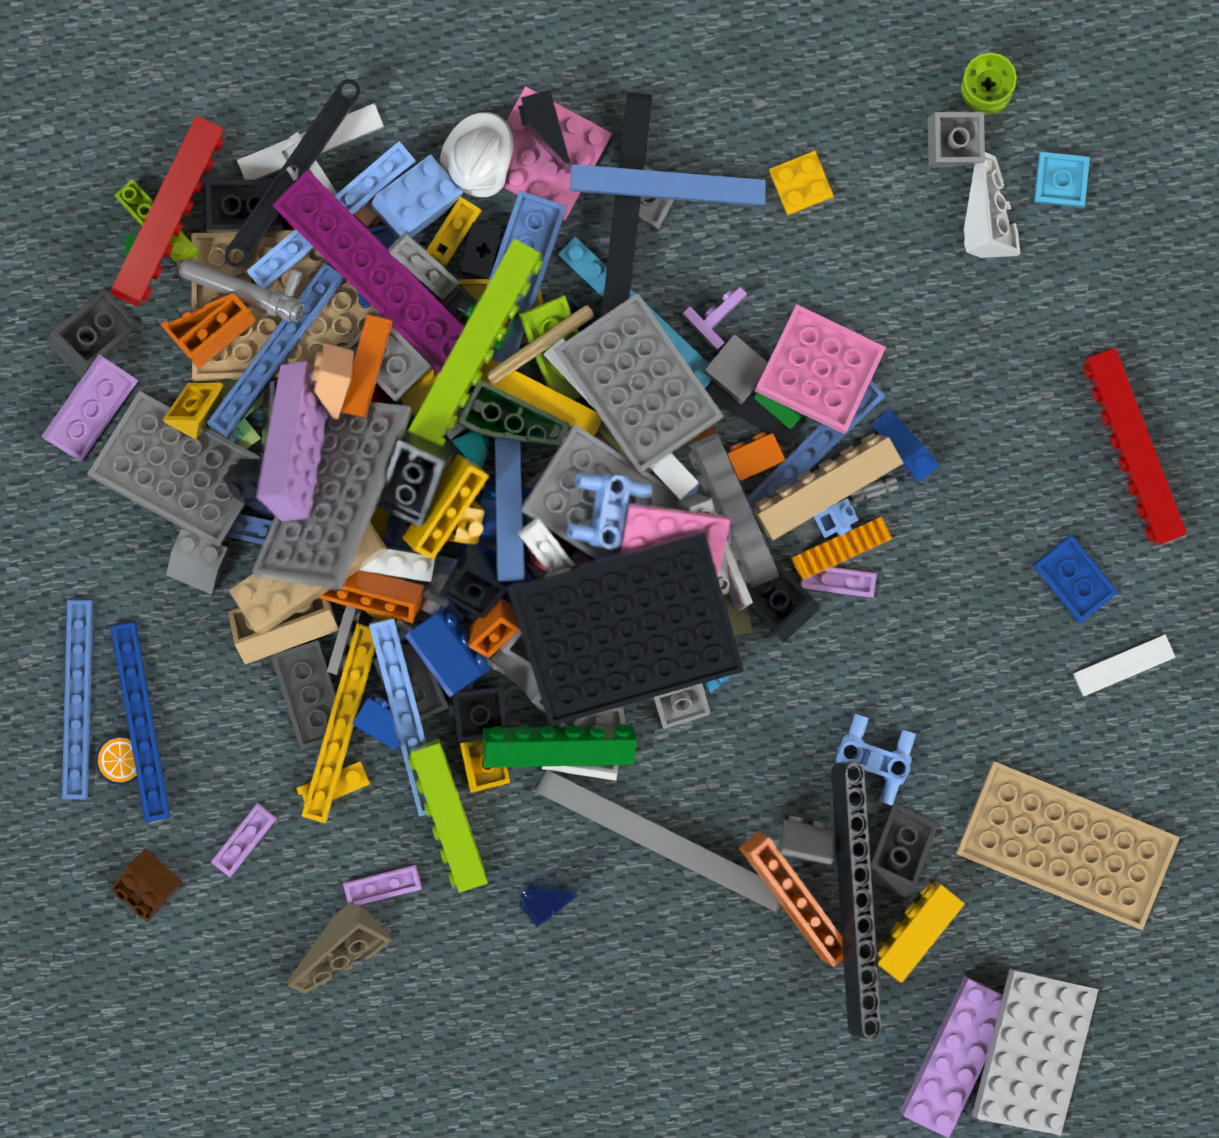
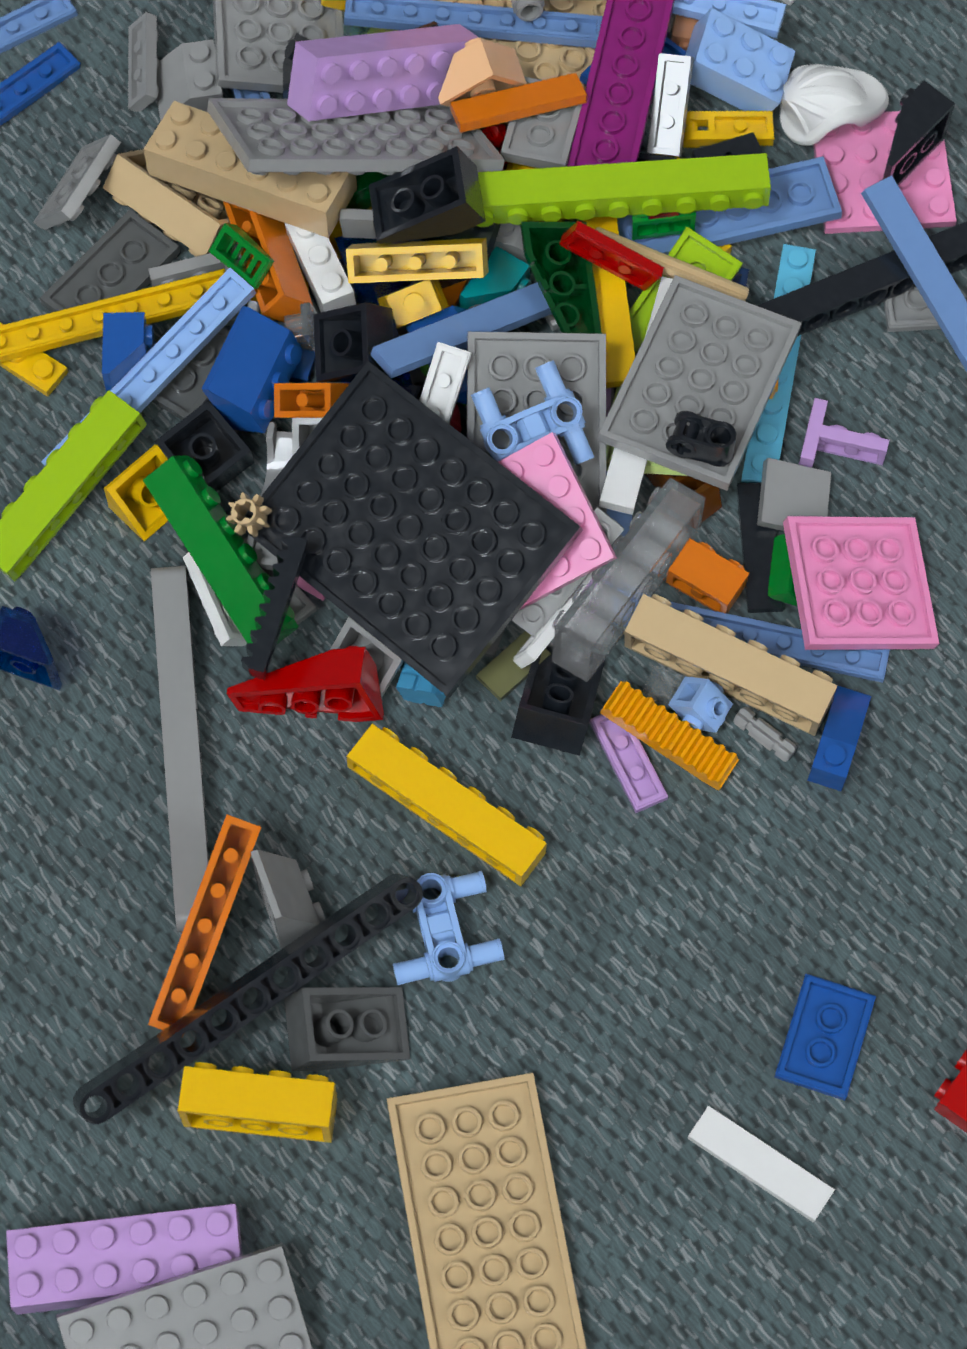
camera: 55 degrees right, 20 degrees down
none -> light grey plate [33,134,121,230]
none -> light grey plate [128,12,159,112]
none -> green slope [209,223,274,289]
none -> tan gear [226,492,272,537]
none -> red wedge [227,646,384,722]
none -> black gear [241,535,308,680]
none -> light grey tile [340,209,376,239]
none -> yellow brick [347,724,547,887]
none -> red tile [559,221,664,291]
none -> black piece [665,411,737,467]

